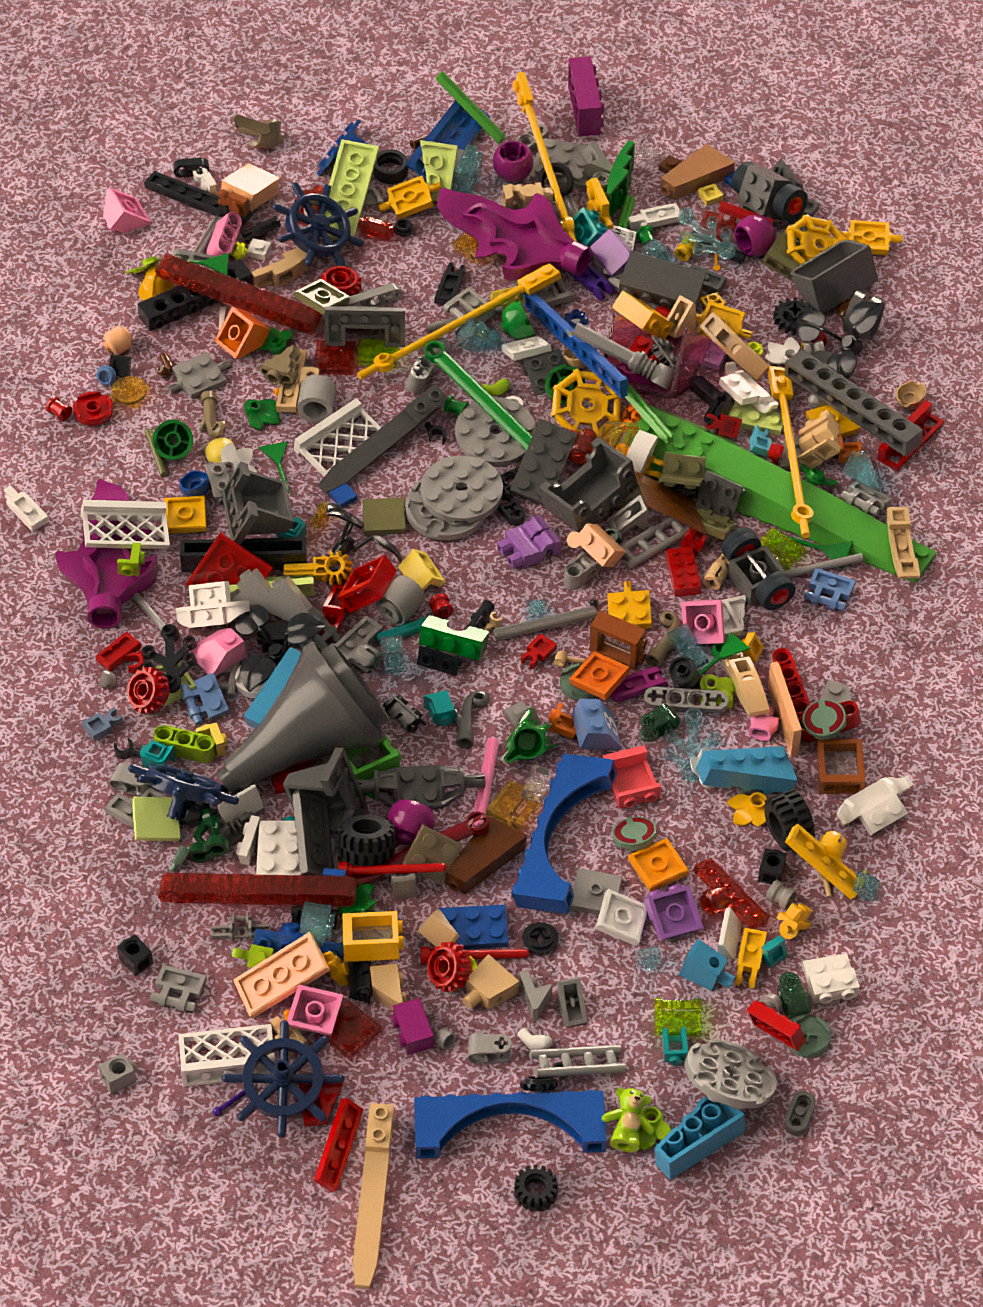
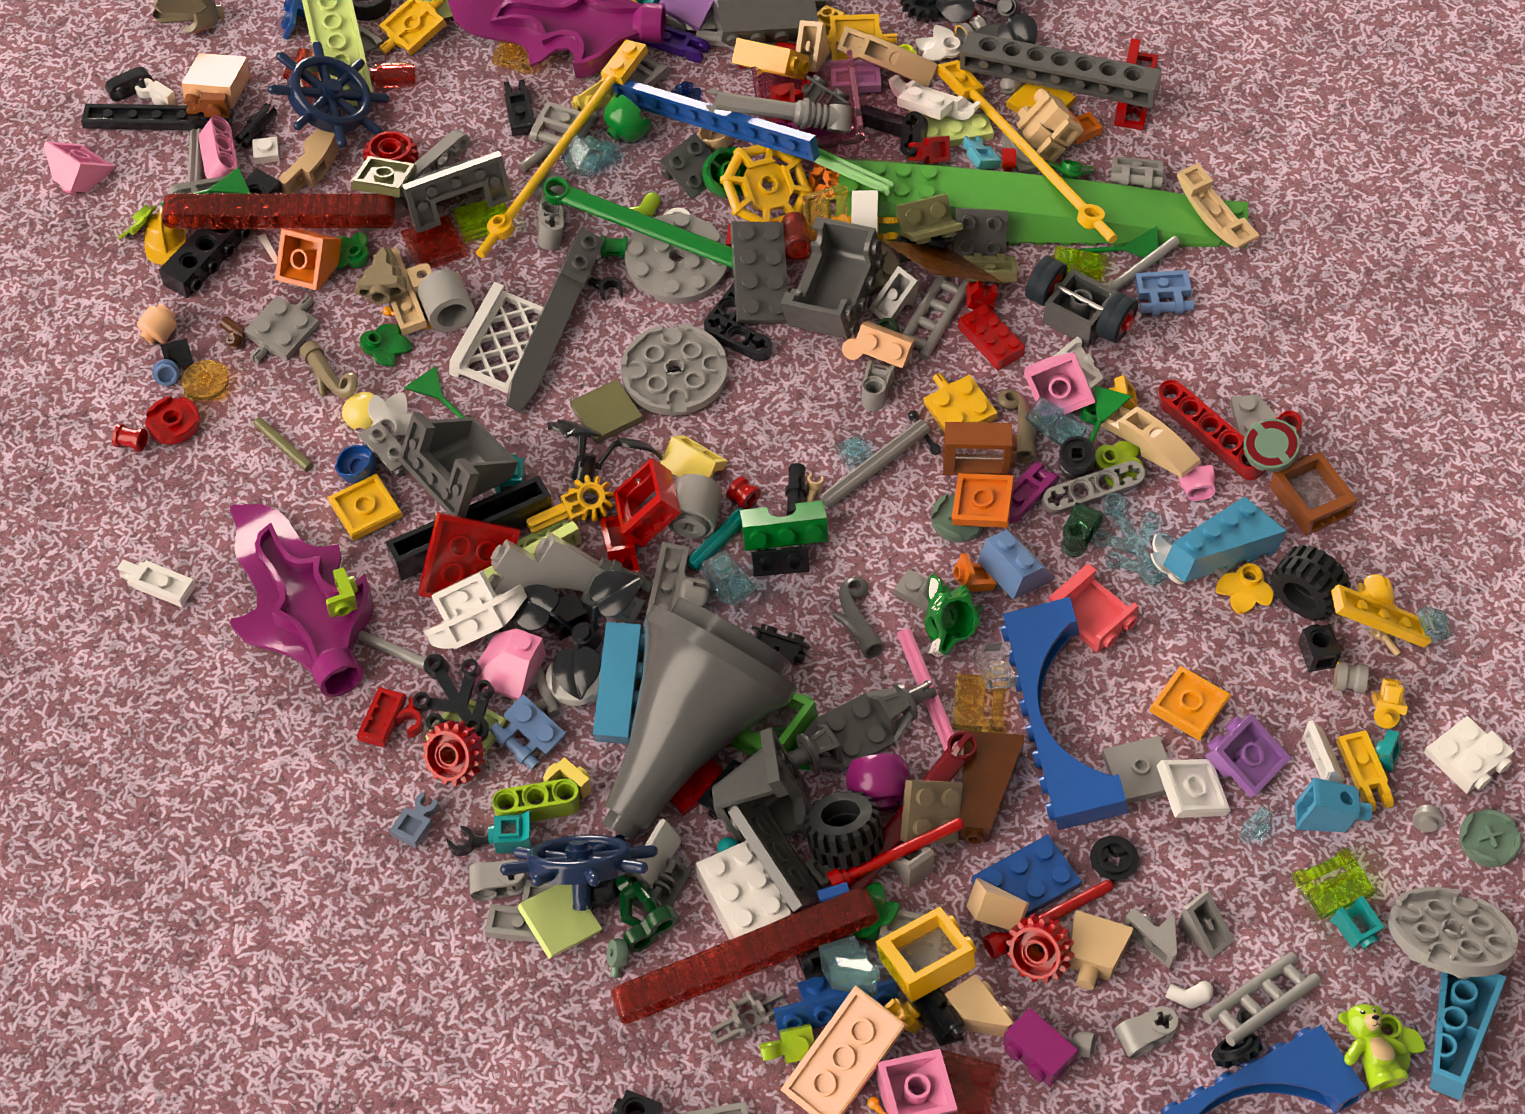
camera: 25 degrees left, 5 degrees up
white fence [80,500,170,549] -> none
light grey hinge [99,670,116,688] -> none
green cylinder [153,419,194,460] -> none
neon yellow plate [230,242,247,260] -> none
white plate [236,815,261,865] -> none
clear yellow pin [309,502,329,529] -> none
blue tile [329,483,358,508] -> none
black plate [394,218,413,236] -> none
light grey plate [420,456,503,523] -> none
teal window [424,690,455,727] -> none
medium lavender hips [497,515,561,569] -> none
white plate [501,335,552,361] -> none
red plate [521,634,557,670] -> none
tan hand [554,650,585,667] -> none
sand green tile [612,817,657,851] -> none
clear red plate [693,858,770,929] -> none
tan hinge [703,553,729,590] -> none
red piece [746,1000,806,1052] -> none
light nougat tile [768,662,802,756] -> none
clear green piece [777,972,811,1019] -> none
white plate [837,775,914,836] -> none
clear light blue slope [842,450,884,492] -> none
tan hair [895,380,927,410] -> none

